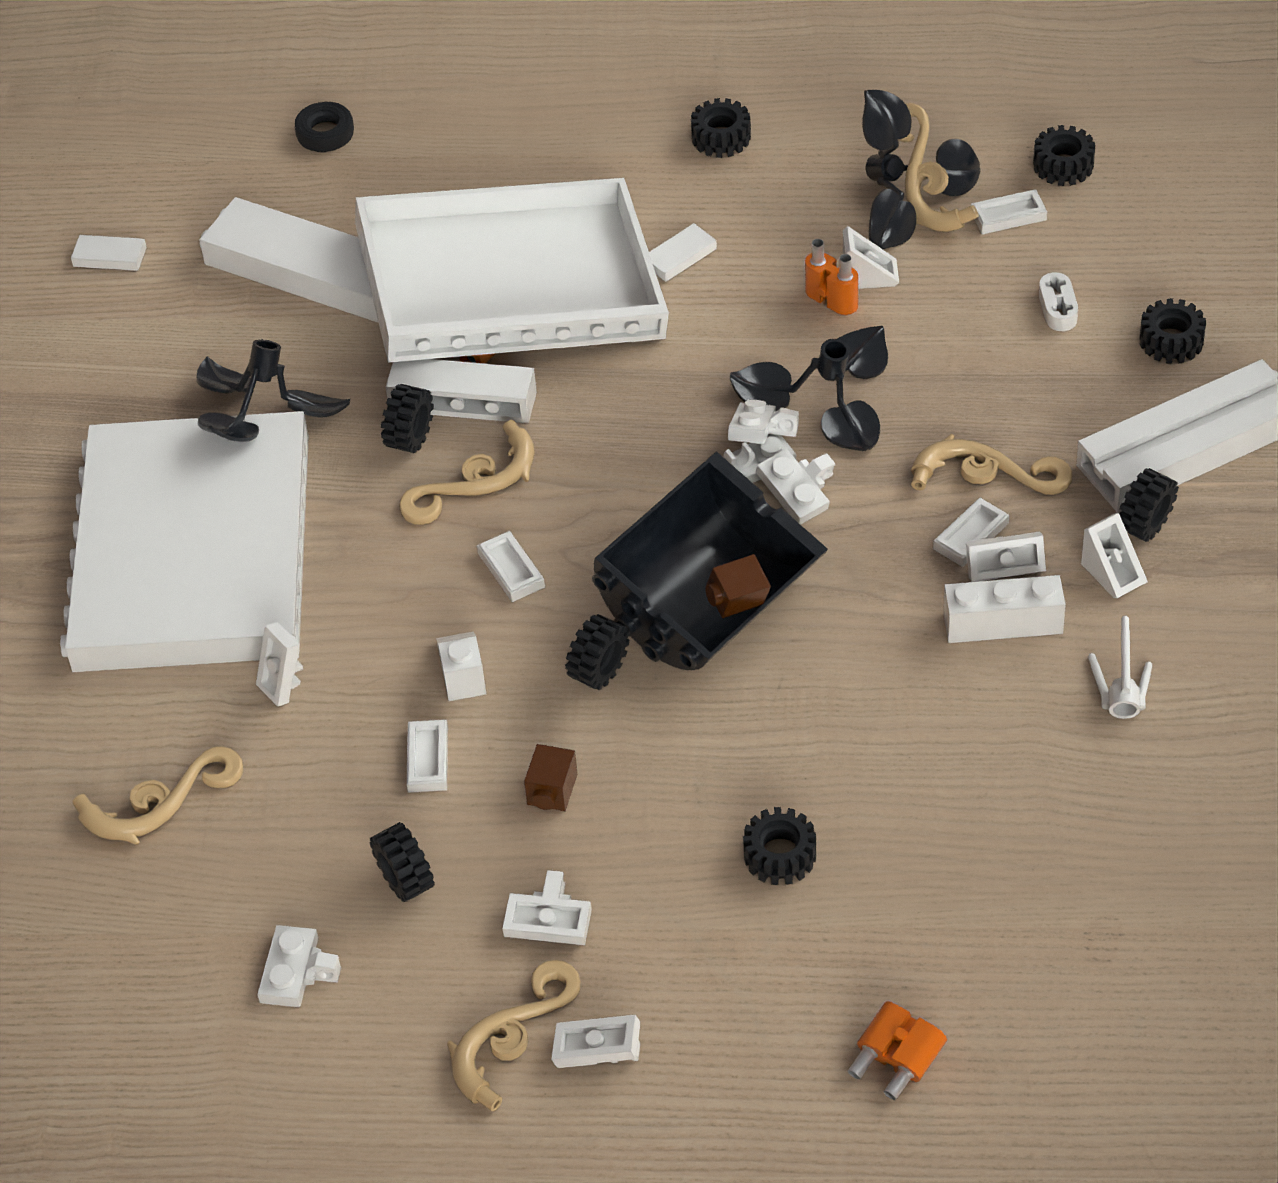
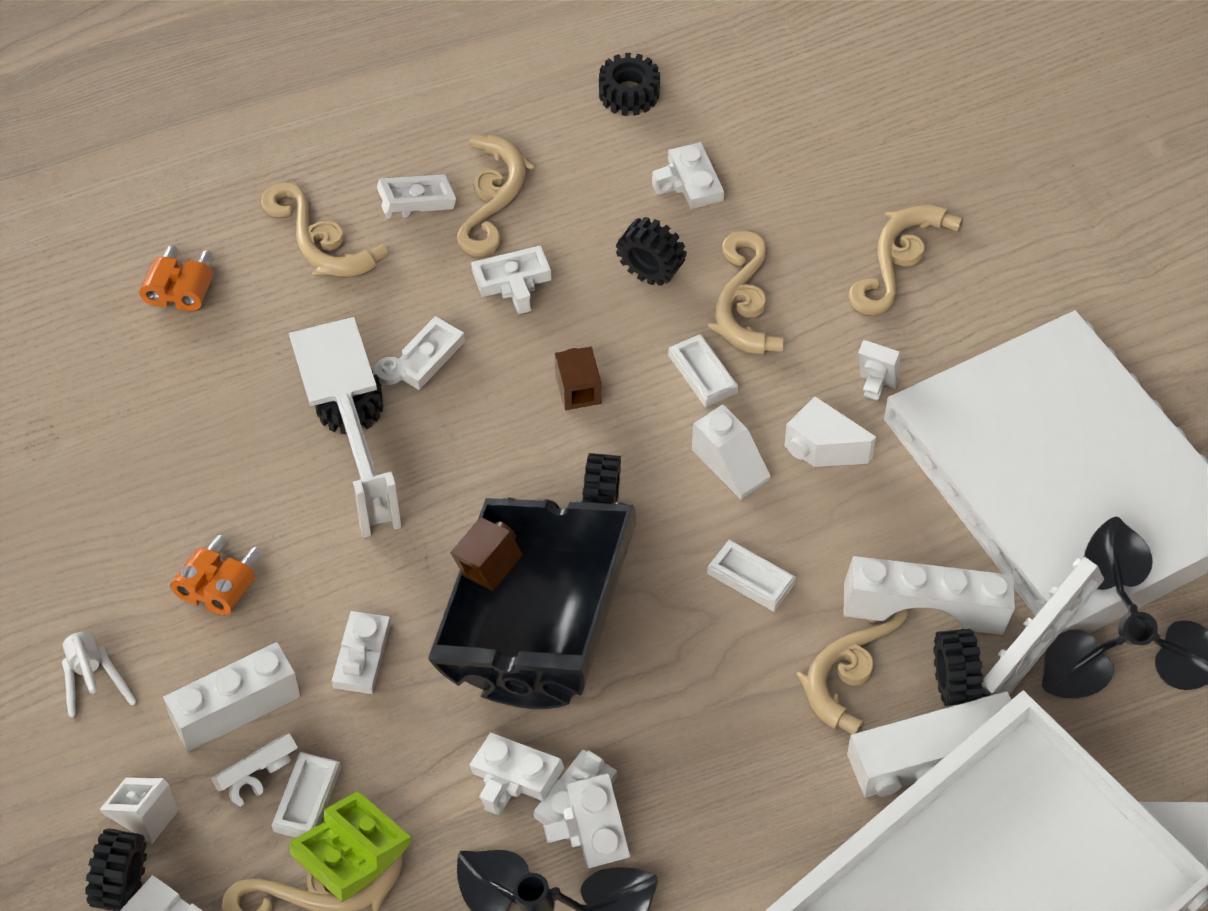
camera: 150 degrees right, 5 degrees up
none -> orange piece [170,535,263,616]
none -> tan plant [260,182,389,277]
none -> white piece [289,317,401,538]
none -> lime slope [289,791,411,902]
none -> white plate [331,611,391,694]
none -> white hinge [375,316,465,390]
none -> black tyre [599,53,660,116]
none -> tan plant [708,231,783,355]
none -> white slope [784,397,876,467]
none -> white arch [844,556,1015,635]
none -> white hinge [981,557,1104,696]

